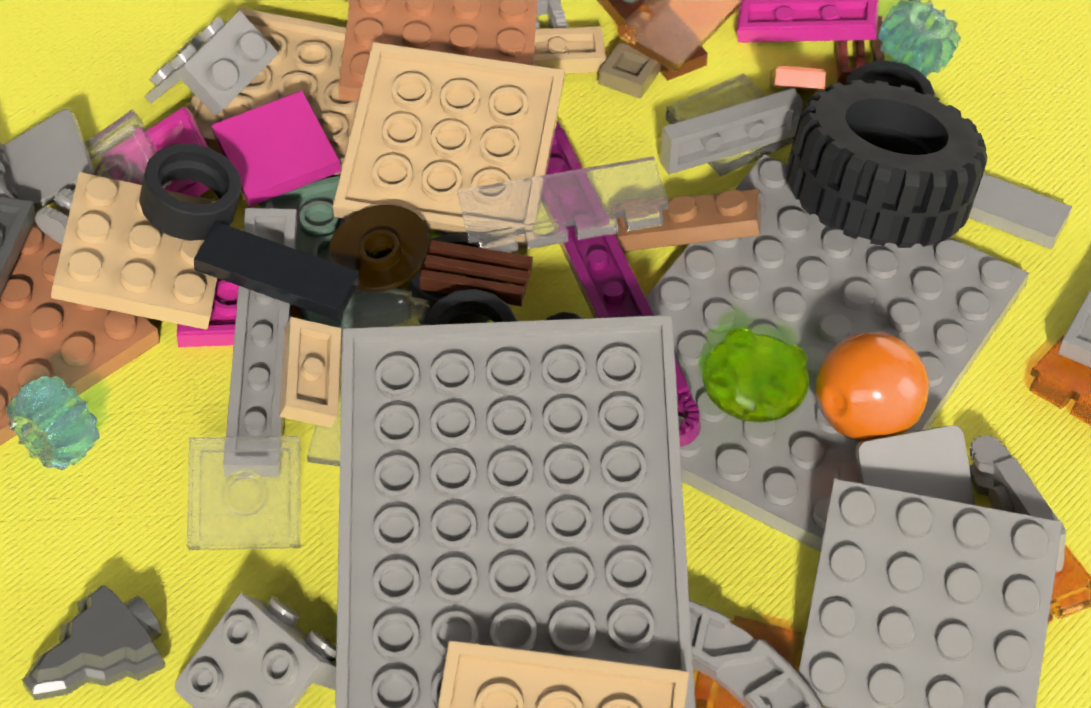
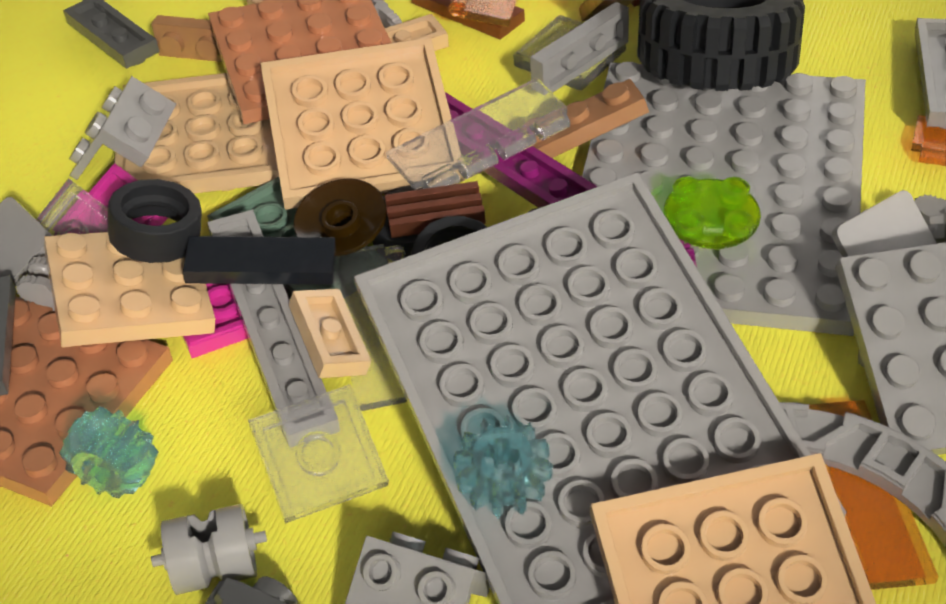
camera: 15 degrees left, 5 degrees down
dark pink tile [211,91,341,207] -> none
dark tan plate [598,42,662,99] -> none
orange piece [815,331,929,442] -> none
light grey tile [969,173,1072,250] -> none
none -> light grey wheel [151,503,267,595]
none -> clear light blue gear [453,415,553,519]

